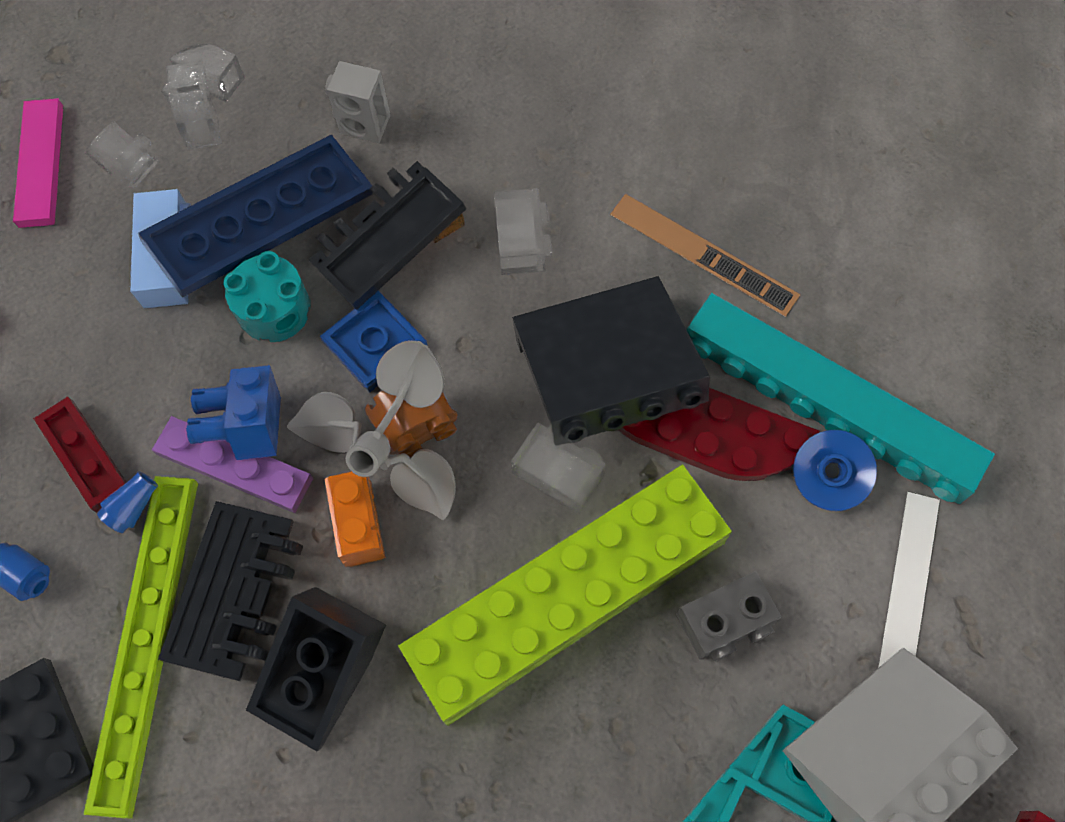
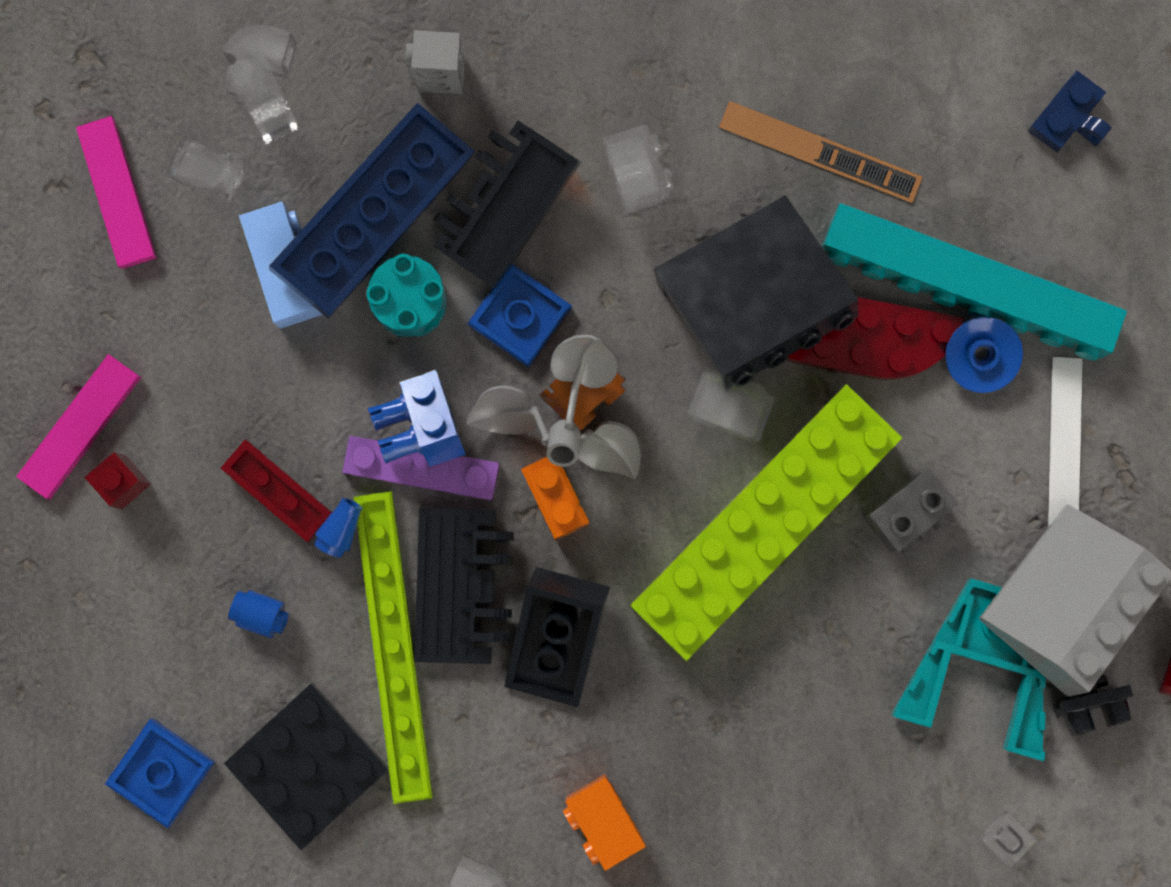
camera: 15 degrees left, 15 degrees up
none -> dark blue plate [1028,70,1112,153]

